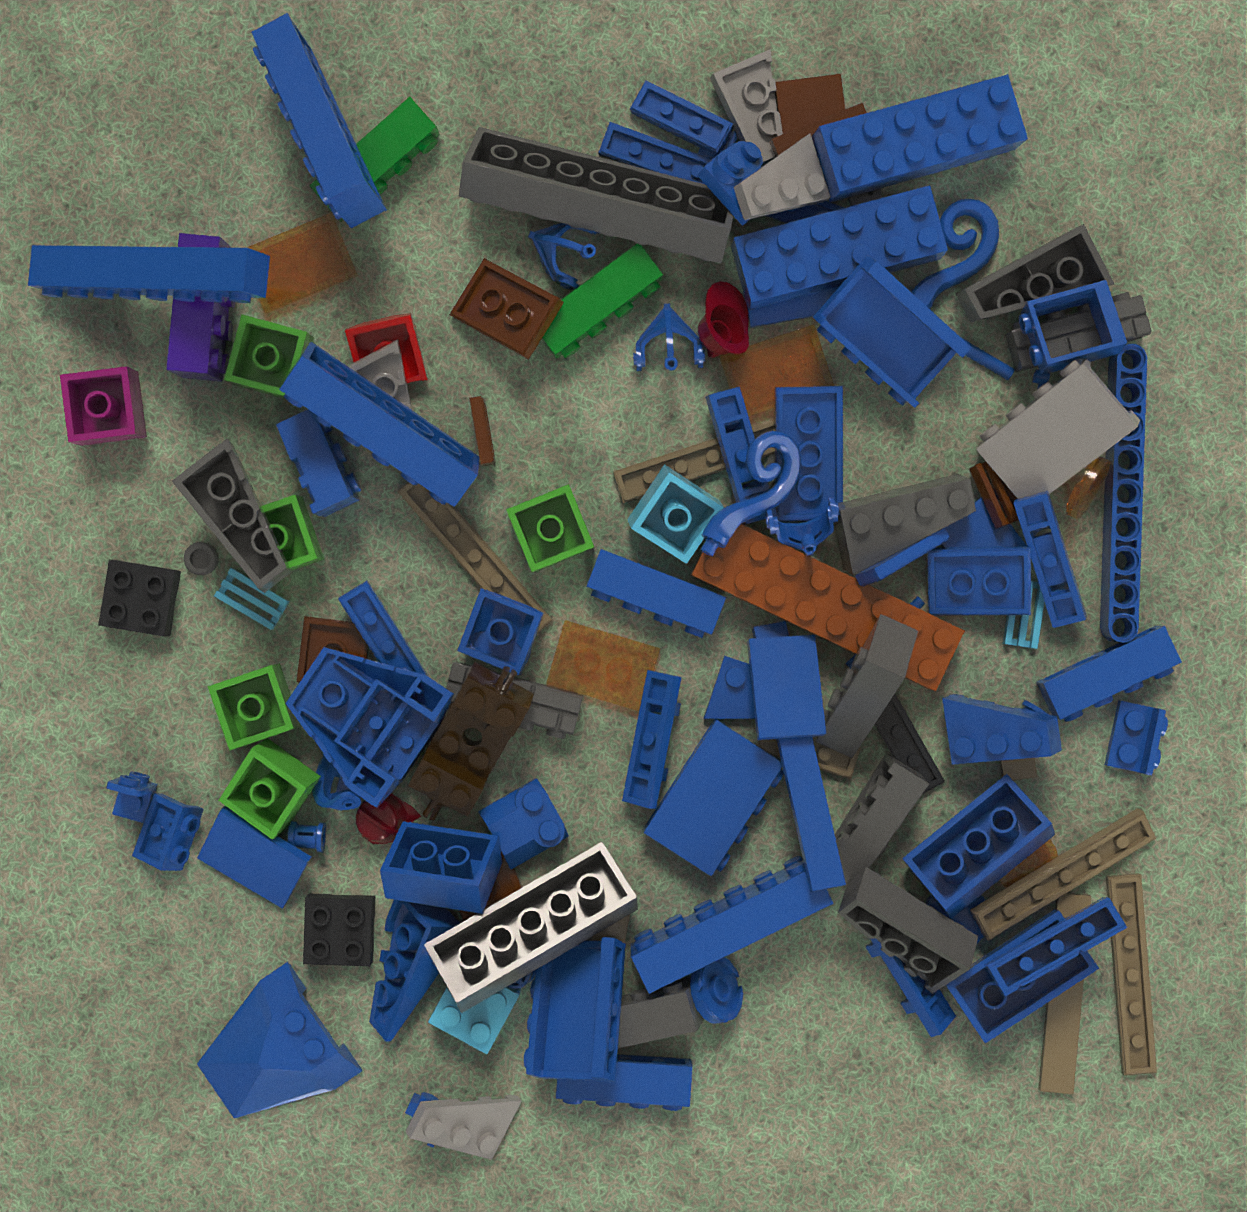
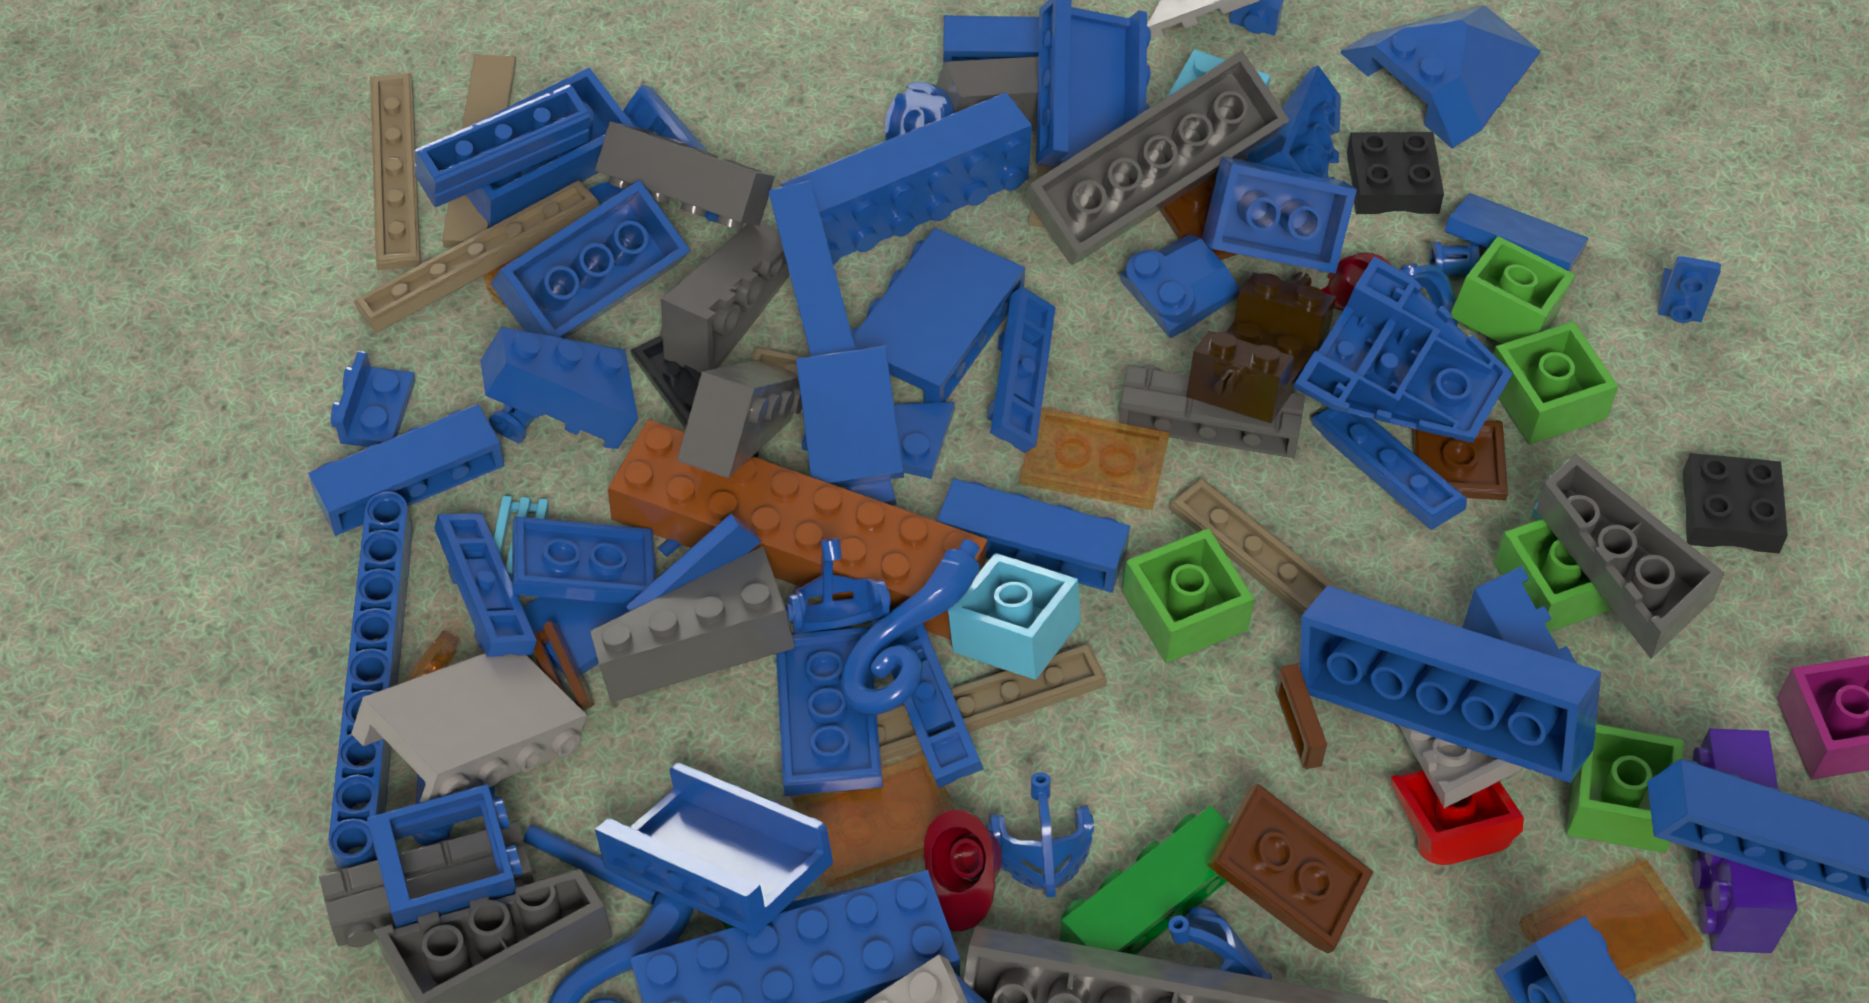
camera: 170 degrees right, 35 degrees down
blue bracket [132,793,204,871] -> none
blue slope [457,588,544,676] -> none

